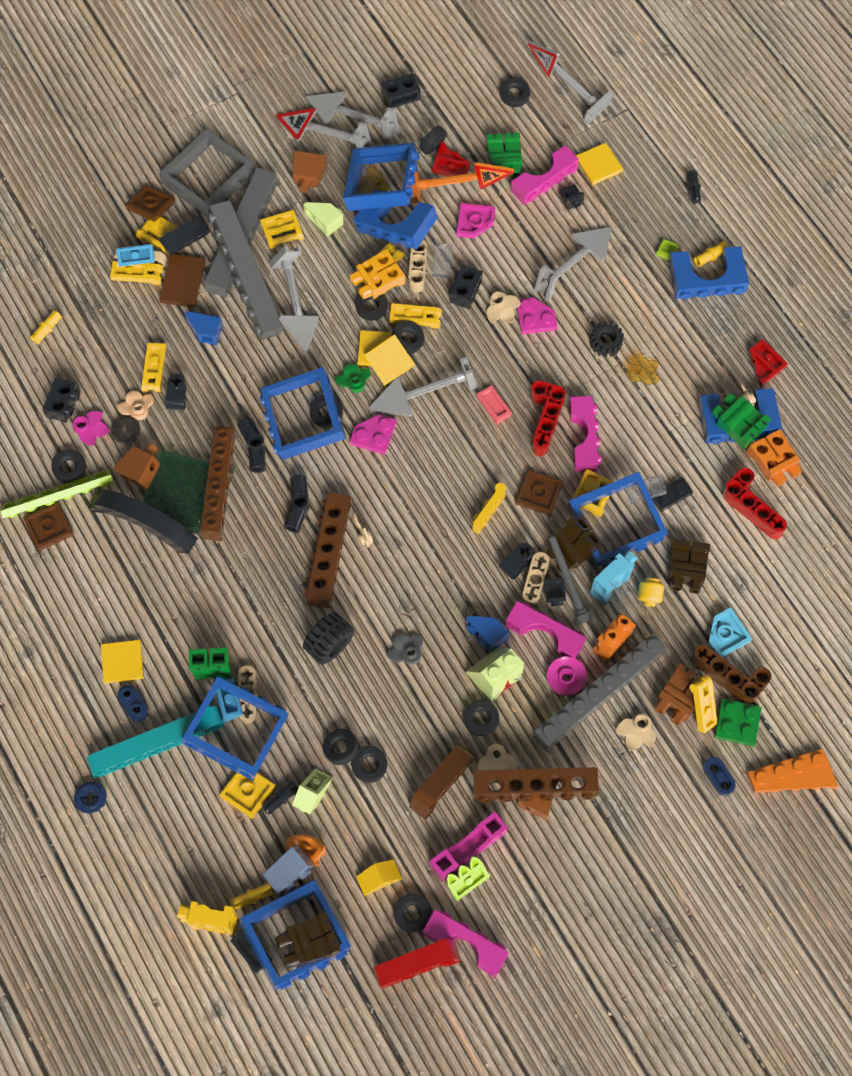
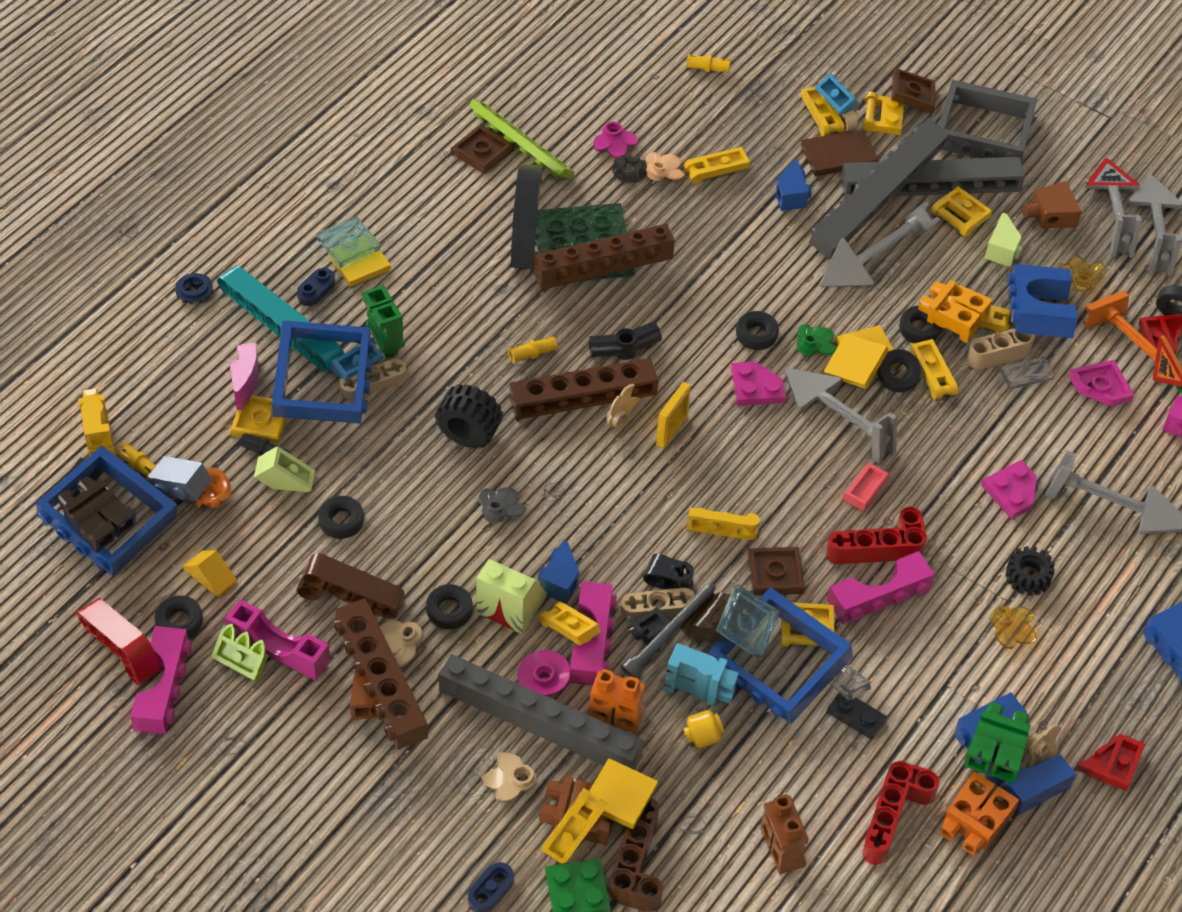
camera: 65 degrees right, 15 degrees down
black brick [42,377,81,423] -> none
black tyre [51,450,86,483] -> none
dark orange torso [113,442,160,490] -> none
black beam [159,216,211,255] -> none
black piece [165,373,187,410] -> none
black piece [237,417,266,473] -> none
blue window [260,367,346,460] -> none
black tyre [323,729,359,765] -> none
blue window [343,143,419,211] -> none
black brick [448,265,483,309] -> none
tan plate [487,292,521,324] -> none
dark brown hips [668,538,710,594] -> none
medium azure plate [708,607,752,658] -> none
none -> slope [229,343,259,410]
none -> clear light blue tile [316,216,381,268]
none -> yellow pin [508,336,558,363]
none -> yellow plate [538,601,601,645]
none -> yellow tile [583,758,658,829]
none -> yellow tile [656,382,691,448]
none -> clear light blue tile [716,584,780,658]
none -> dark orange hips [760,795,809,874]

